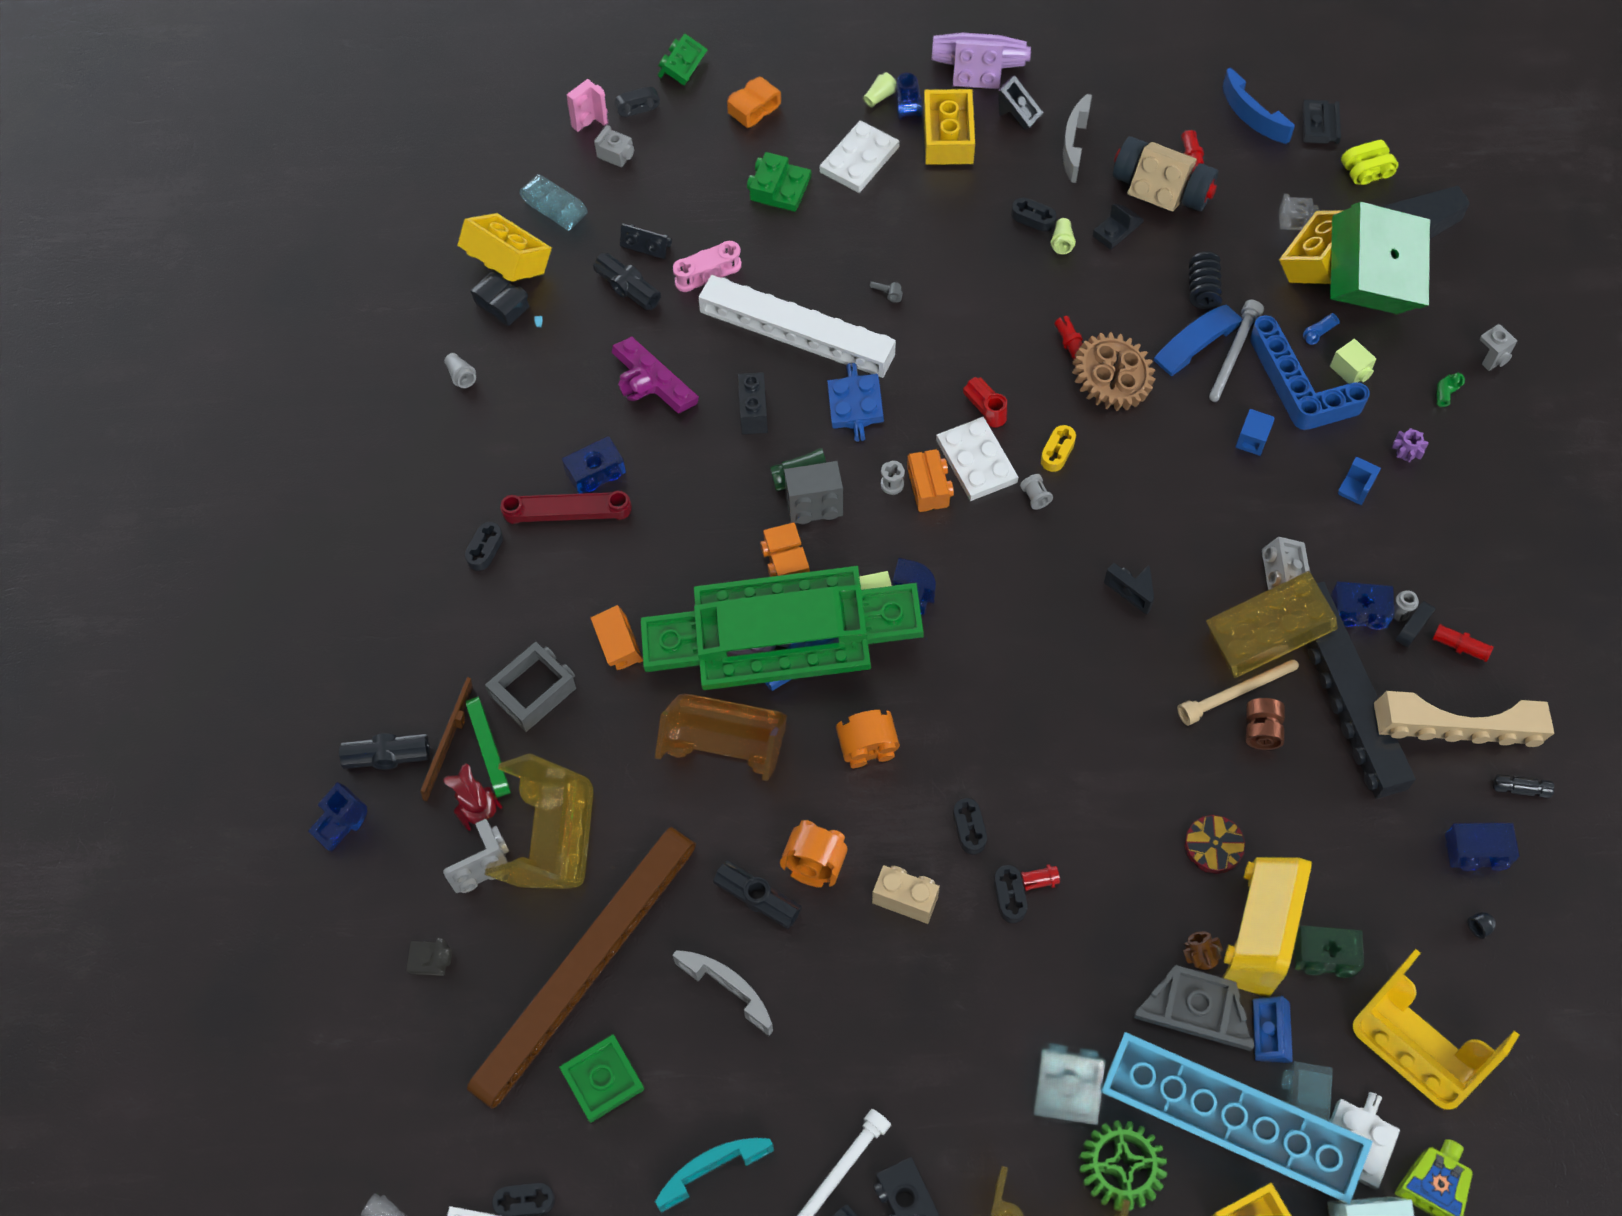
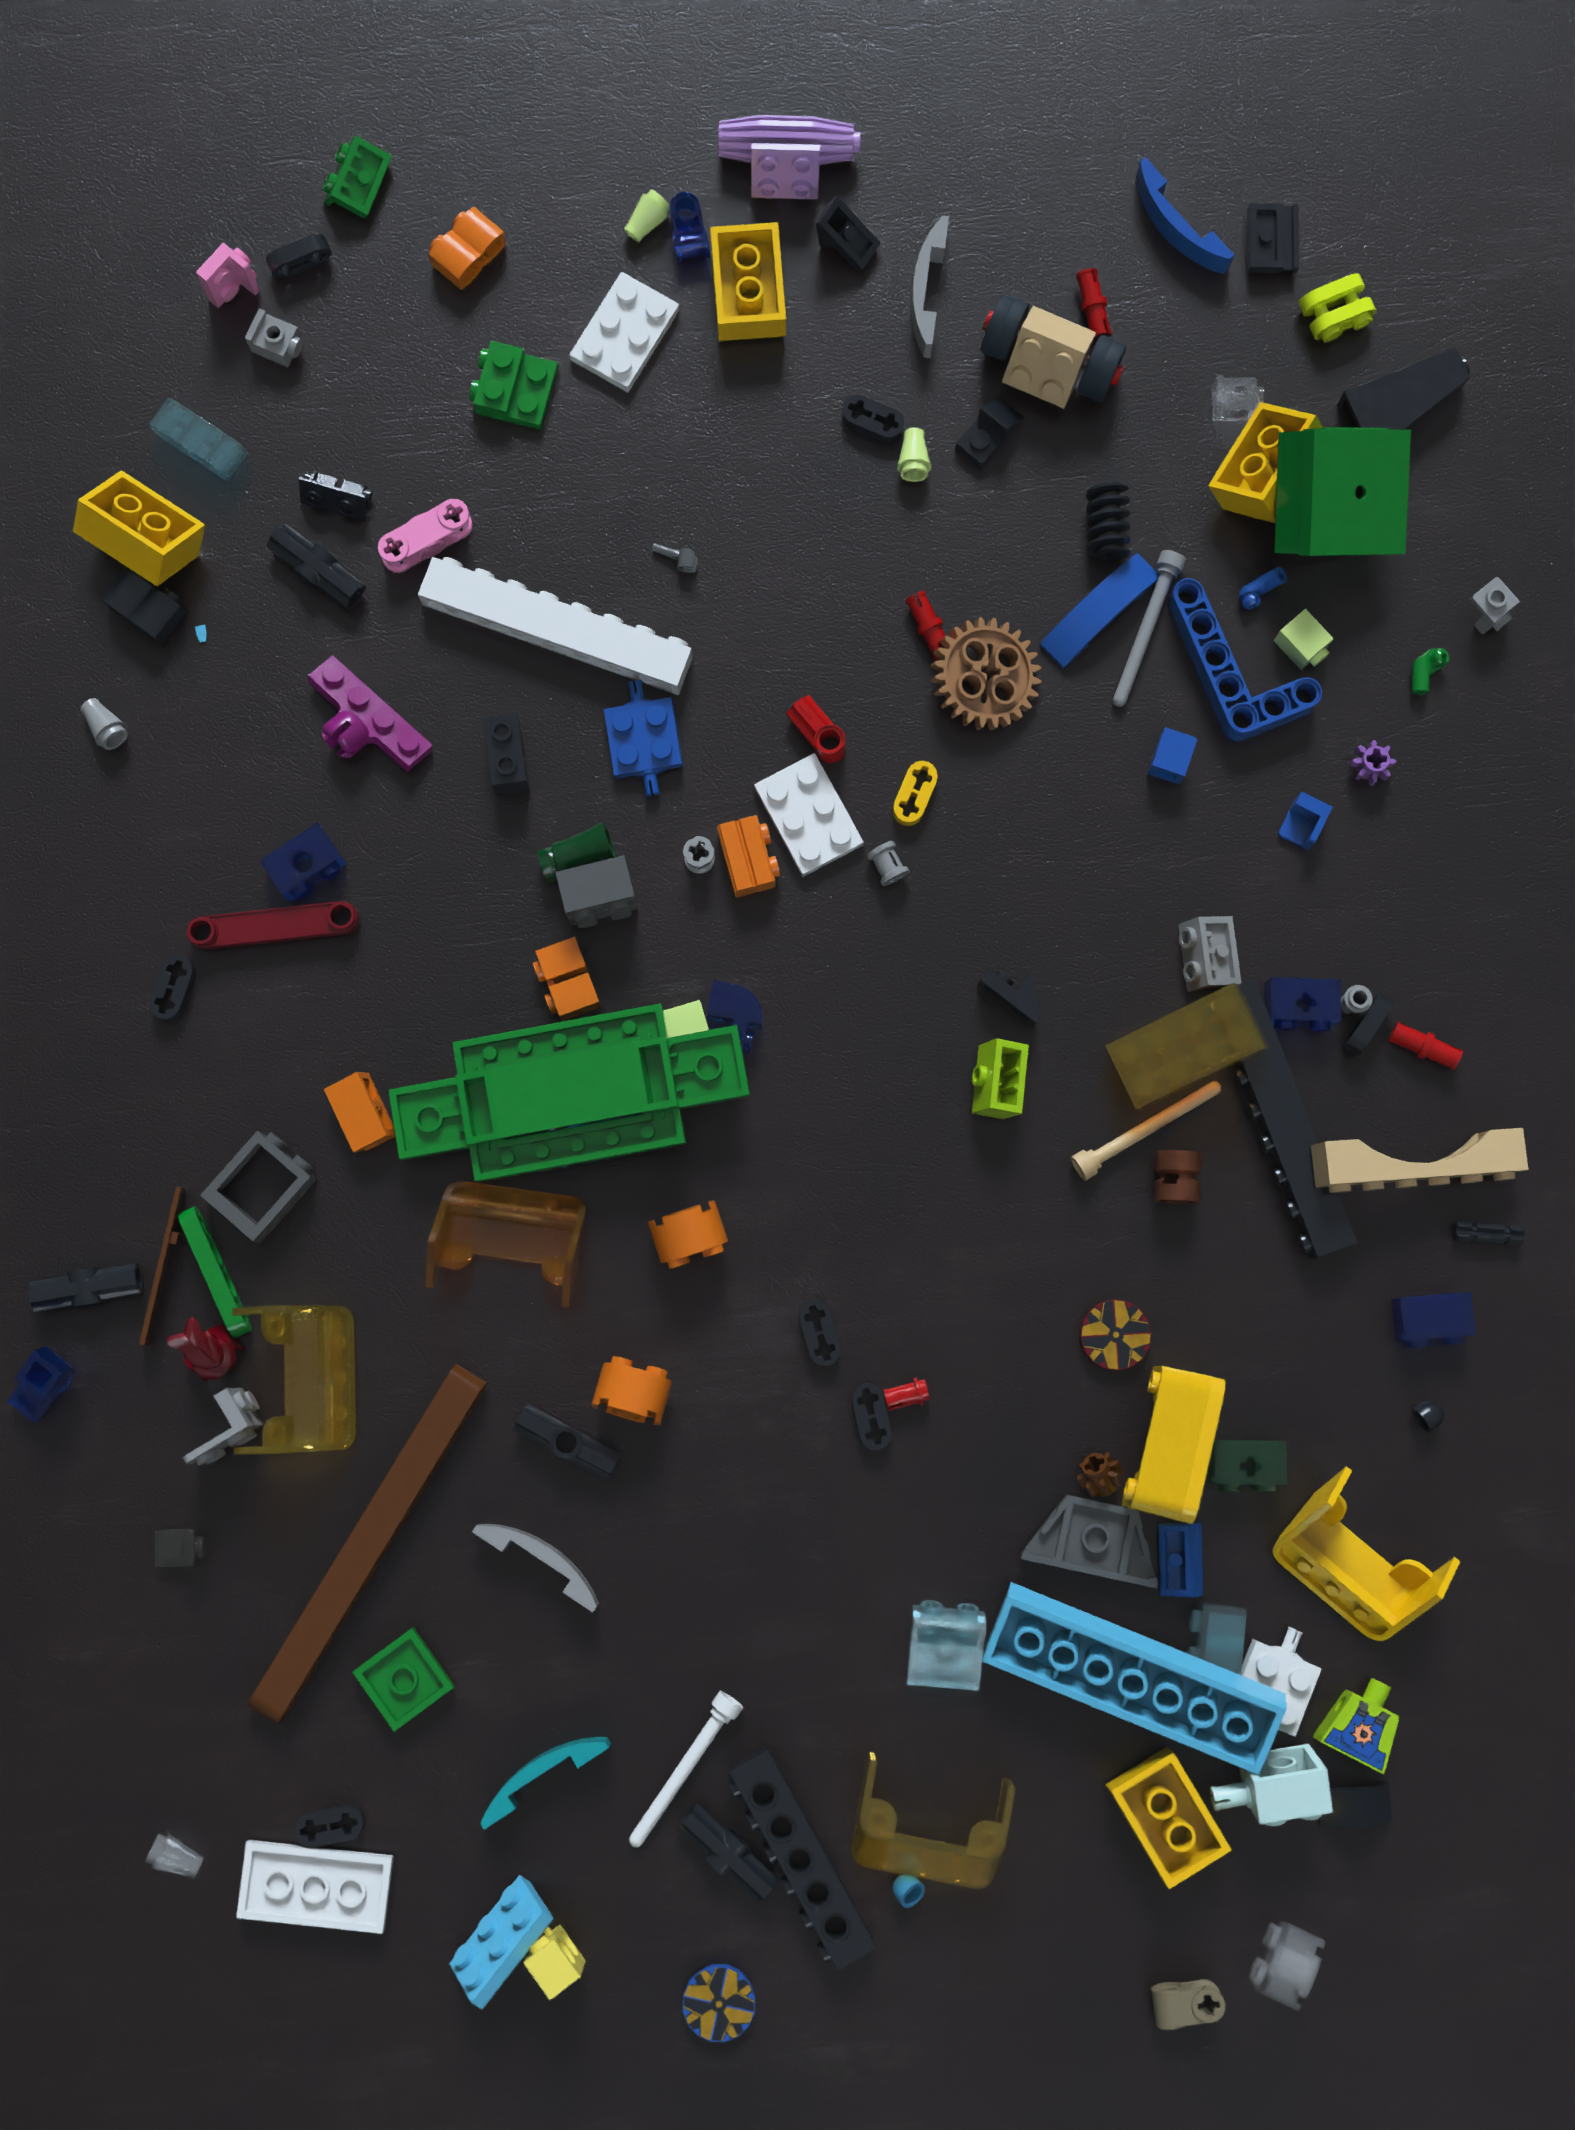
camera: 10 degrees left, 20 degrees up
tan brick [872,865,940,924] -> none
bright green gear [1080,1120,1167,1211] -> none
none -> lime brick [972,1038,1029,1120]

